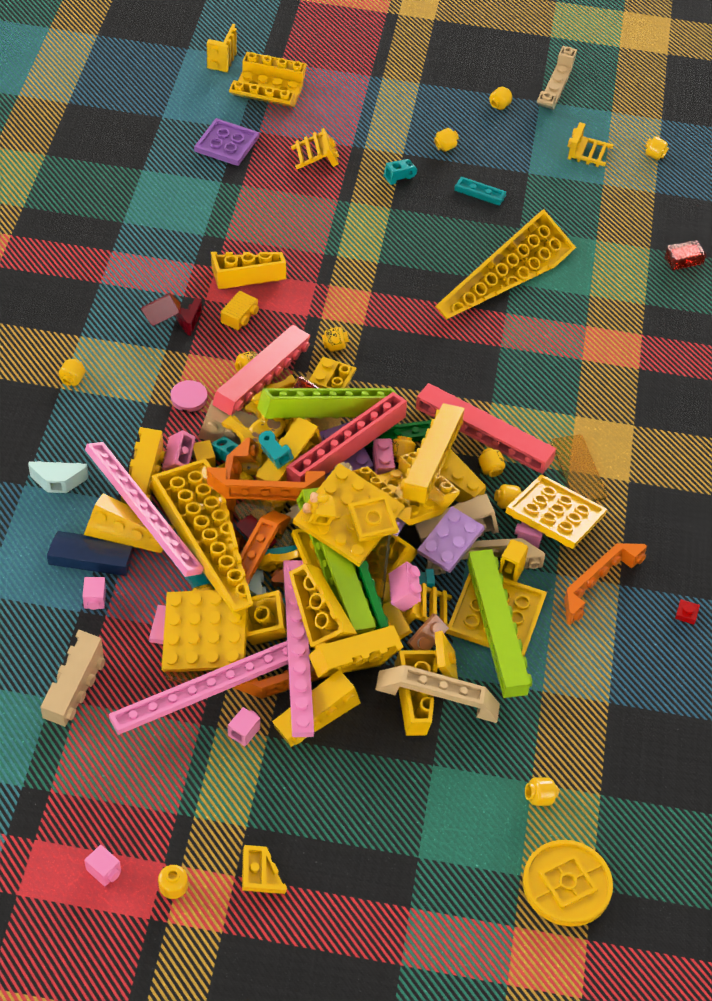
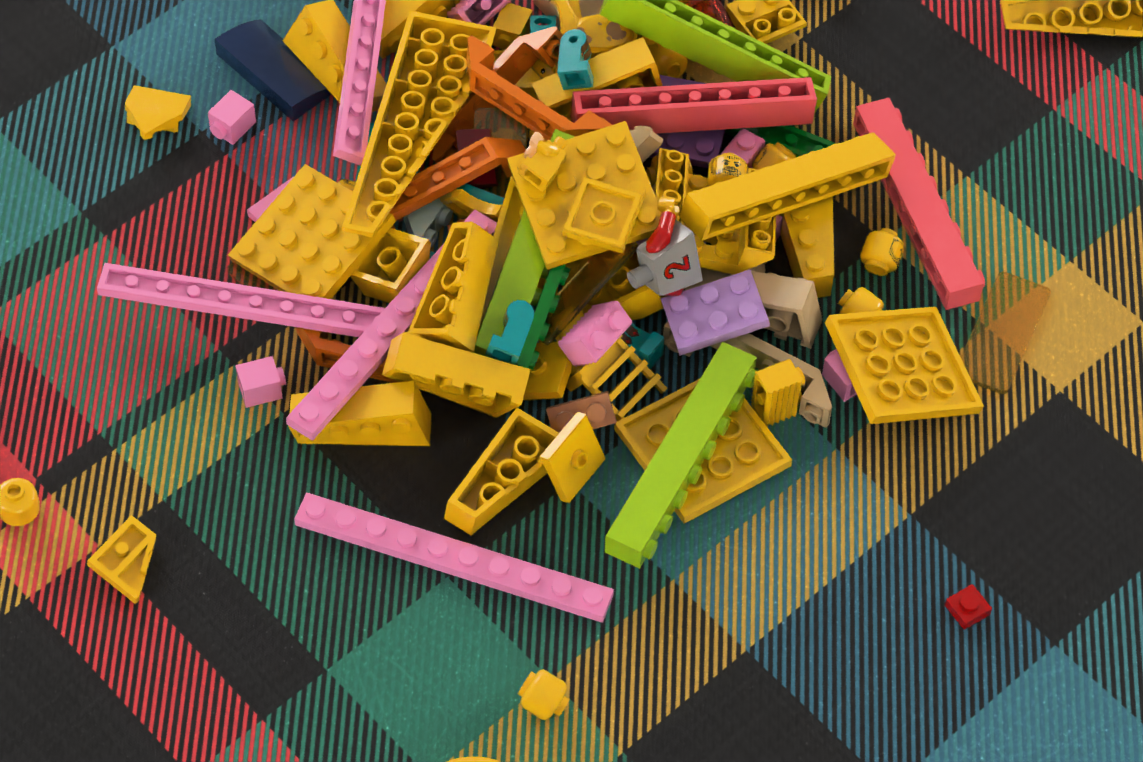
camera: 40 degrees right, 5 degrees up
tan wedge [40,630,105,727] -> none
tan slope [375,665,500,723] -> none
orange slope [564,543,647,625] -> none
none -> yellow slope [125,85,191,140]
none -> bright pink plate [294,492,614,623]
none -> teal leg [485,300,534,365]
none -> light grey torso [627,196,703,296]
none -> yellow head [707,153,748,186]

